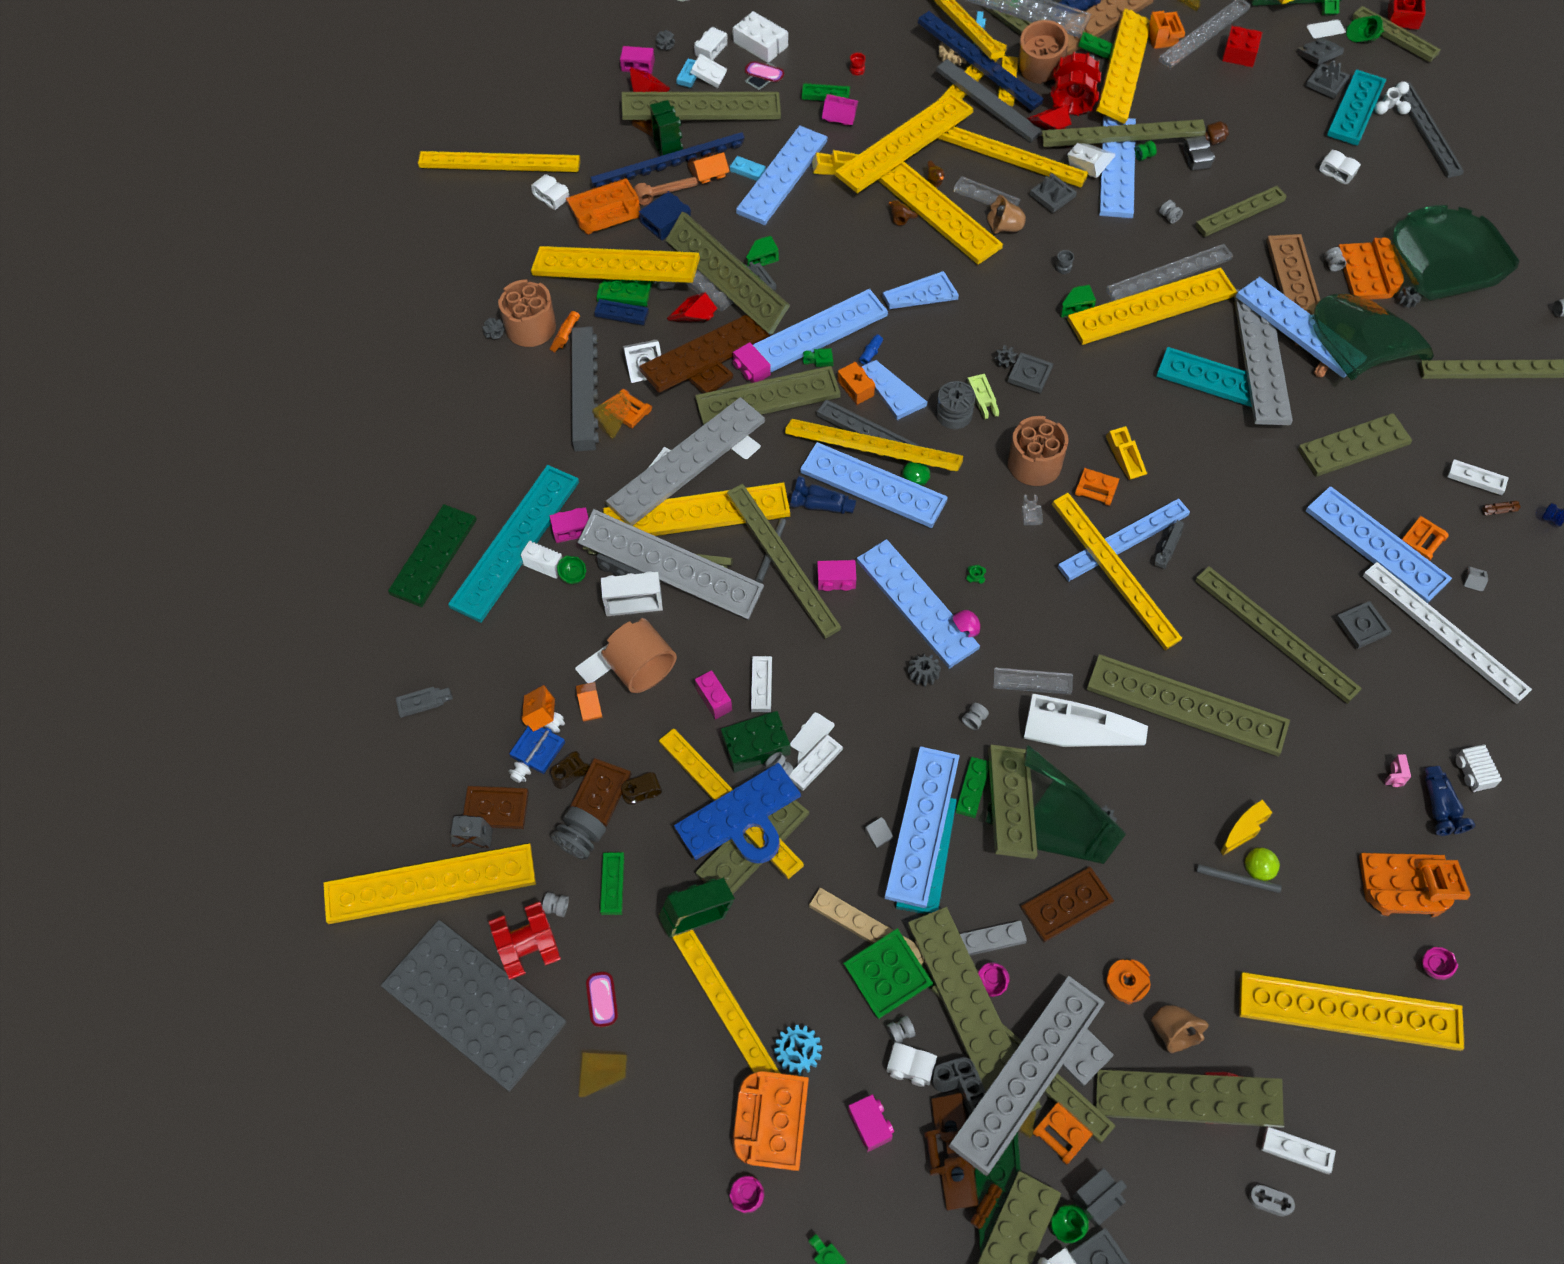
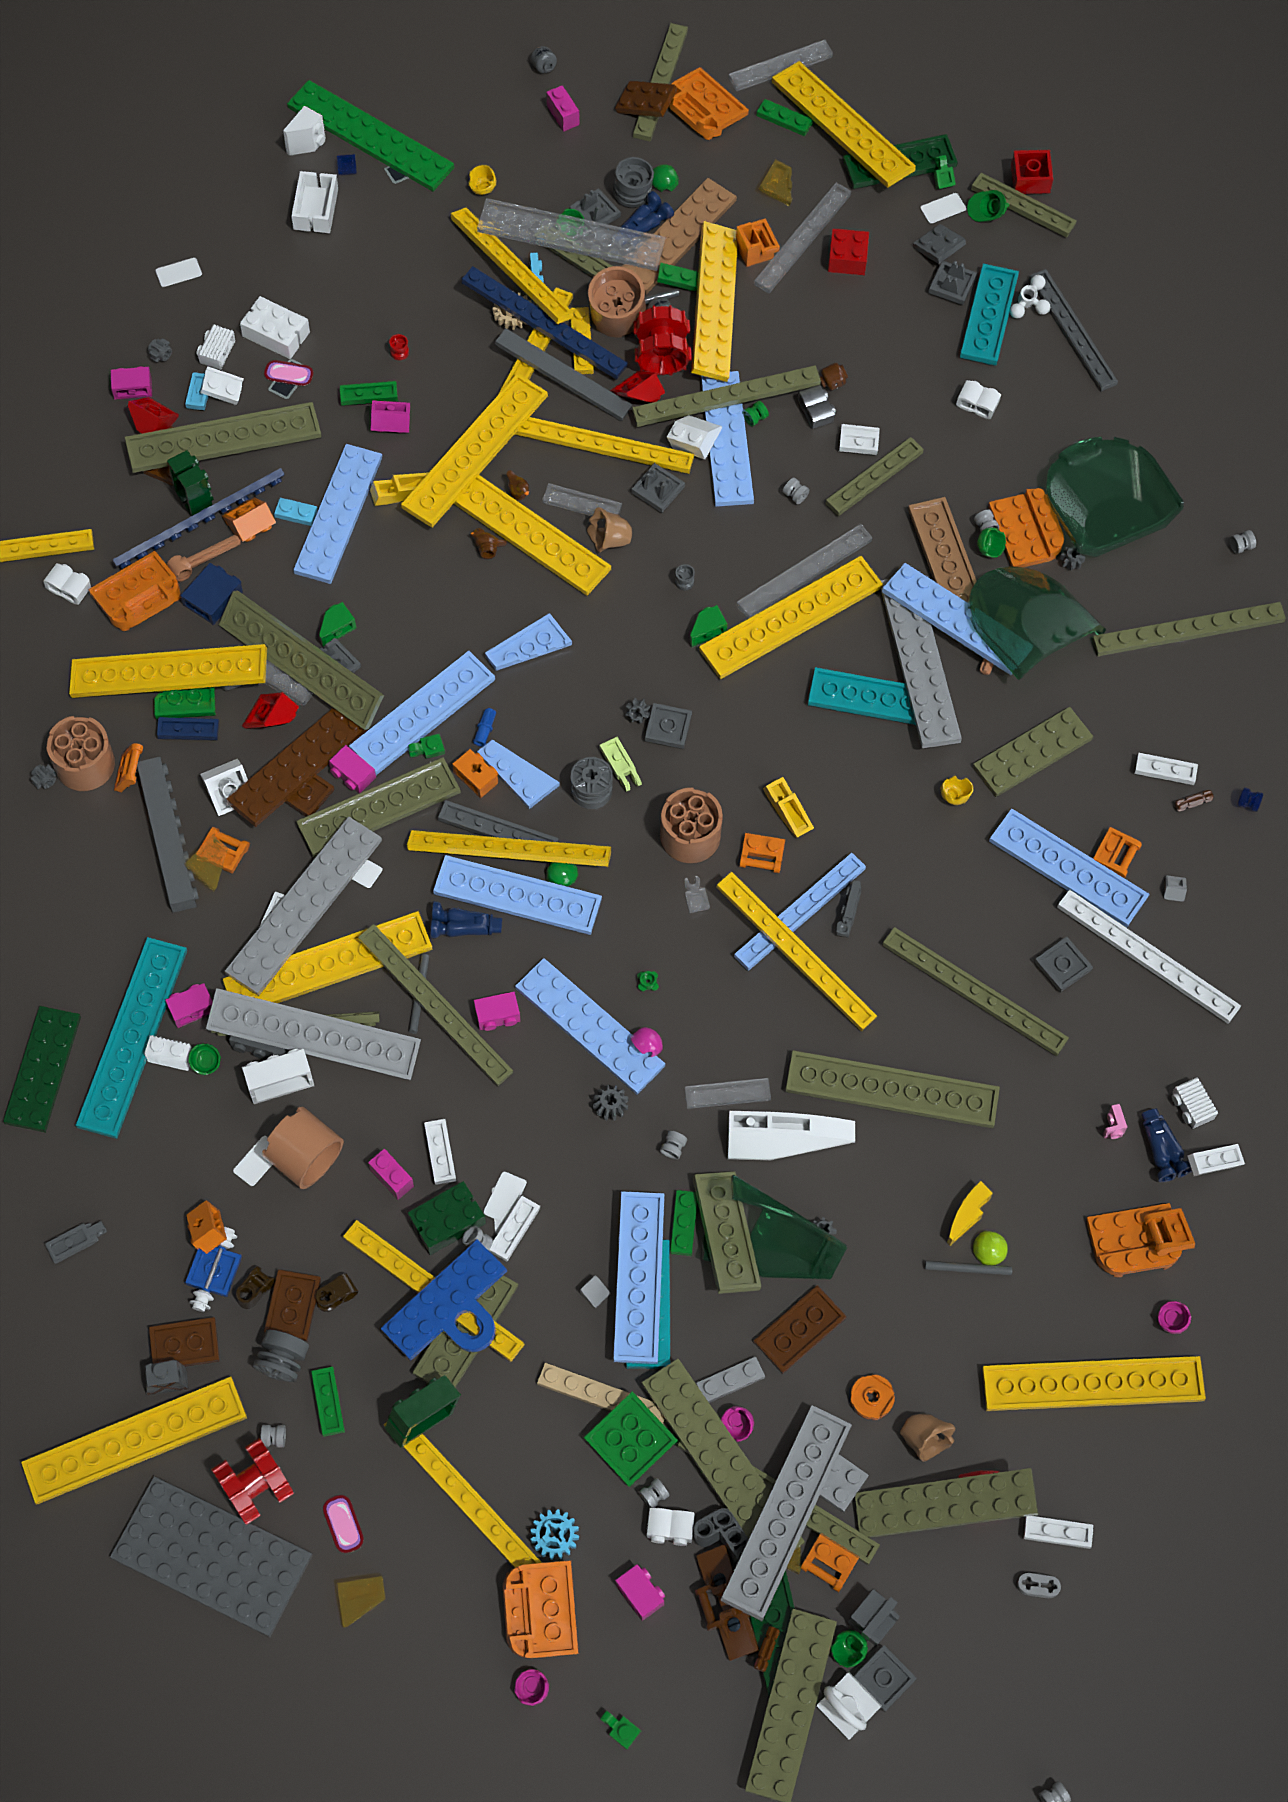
camera: 15 degrees left, 5 degrees up
orange slope [576,682,602,722] -> none
none -> white plate [839,424,880,455]
none -> yellow hair [940,776,973,805]
none -> green hair [977,527,1006,558]
none -> white plate [1188,1144,1245,1176]

